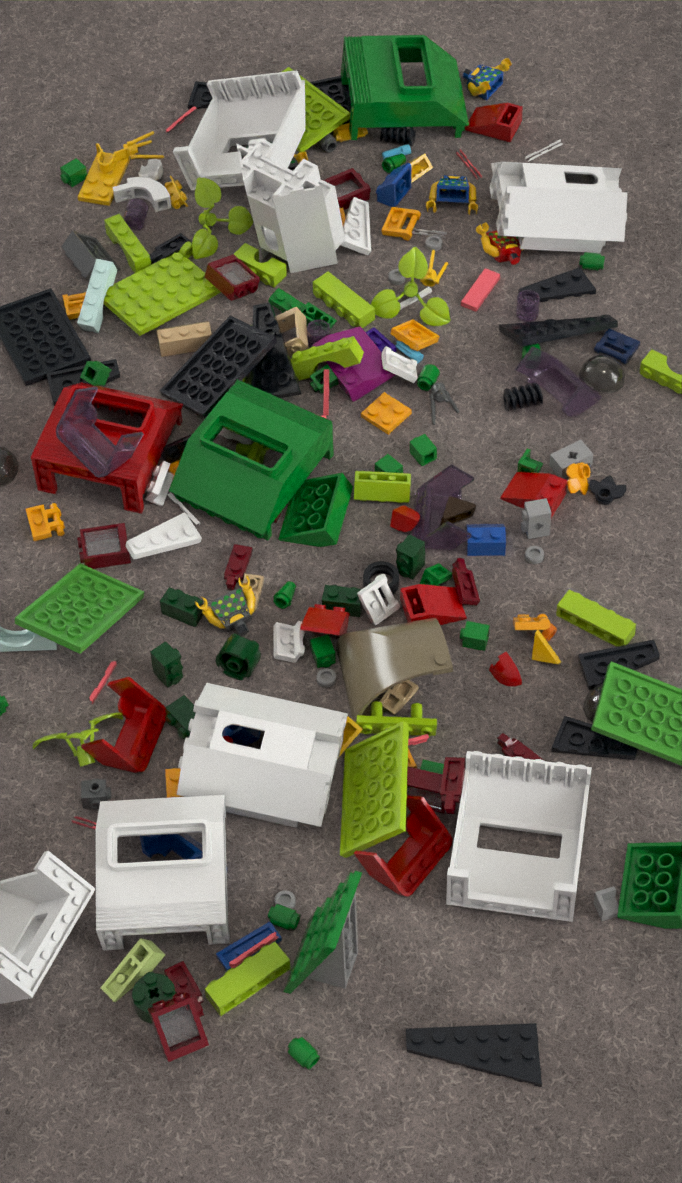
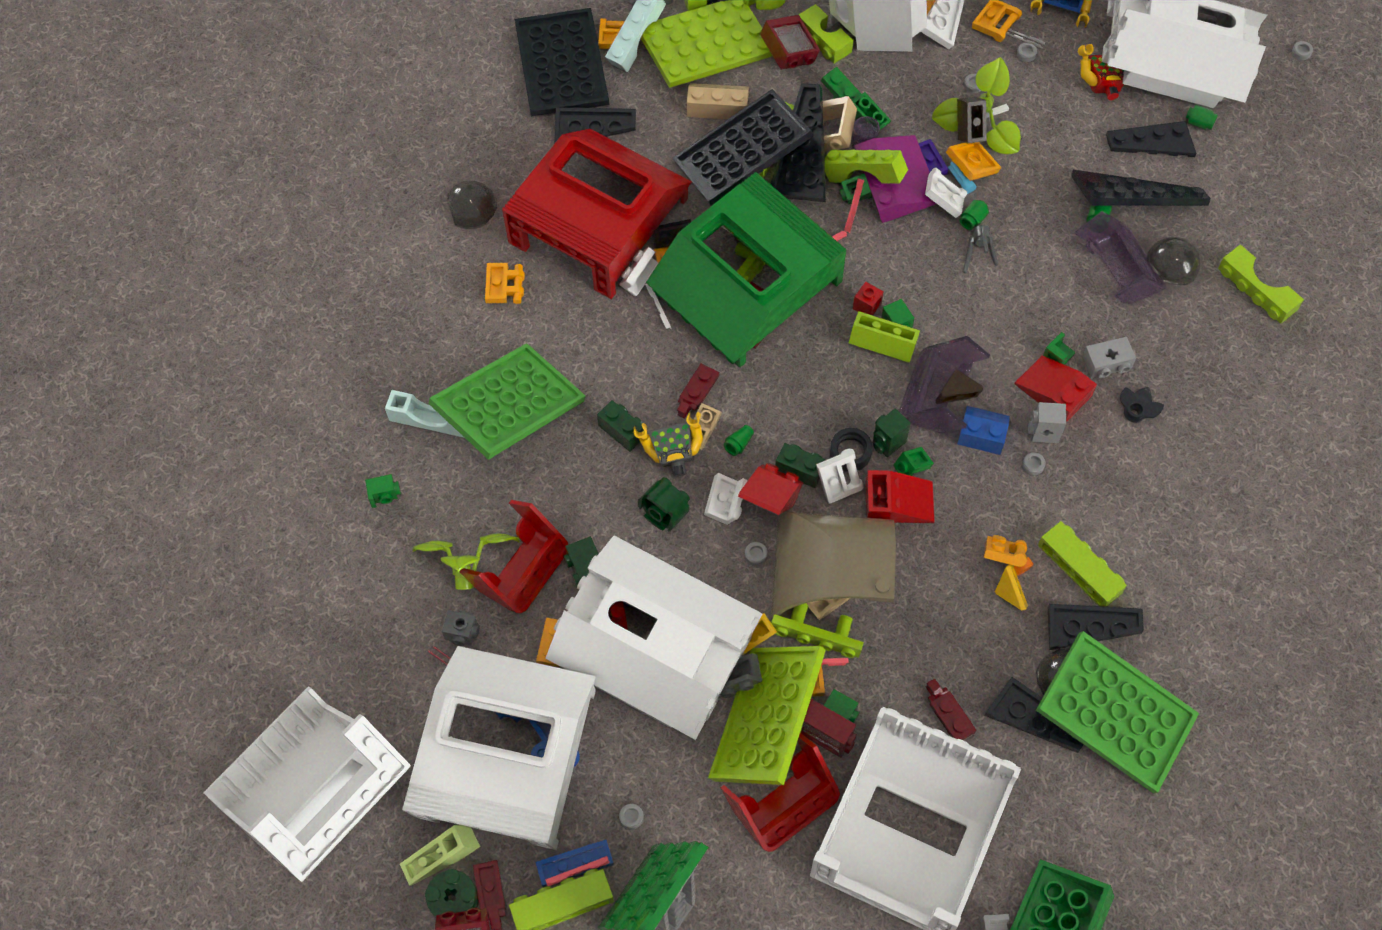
camera: 15 degrees right, 10 degrees up
clear purple windscreen [56,387,144,478] -> none
window [77,523,131,569] -> none
green brick [80,361,112,386] -> none
coral piece [89,661,117,704] -> none
white wing [125,512,202,559] -> none
dark green brick [150,641,183,688] -> none
green brick [268,904,301,930] -> none
green slope [278,473,353,547] -> none
green brick [310,634,336,668] -> none
lime brick [313,271,375,328] -> none
light orange plate [361,392,412,435] -> none
red brick [390,505,420,532] -> none
green brick [410,434,437,467] -> none
yellow plant [420,250,448,287] -> none
dark red hinge [440,757,466,814] -> none
dark red hinge [452,558,480,606] -> none
green brick [460,621,490,651] -> none
coral tile [461,268,500,312] -> none
red brick [489,652,522,687] -> none
black piece [503,382,543,411] -> none
clear purple wheel [516,290,540,322] -> none
light orange plate [566,462,591,495] -> none
dark blue plate [594,329,640,365] -> none
none -> dark grey bracket [720,653,762,698]
none -> red brick [853,282,884,316]
none -> dark brown brick [957,97,987,143]
none -> light grey tile [1292,41,1313,60]

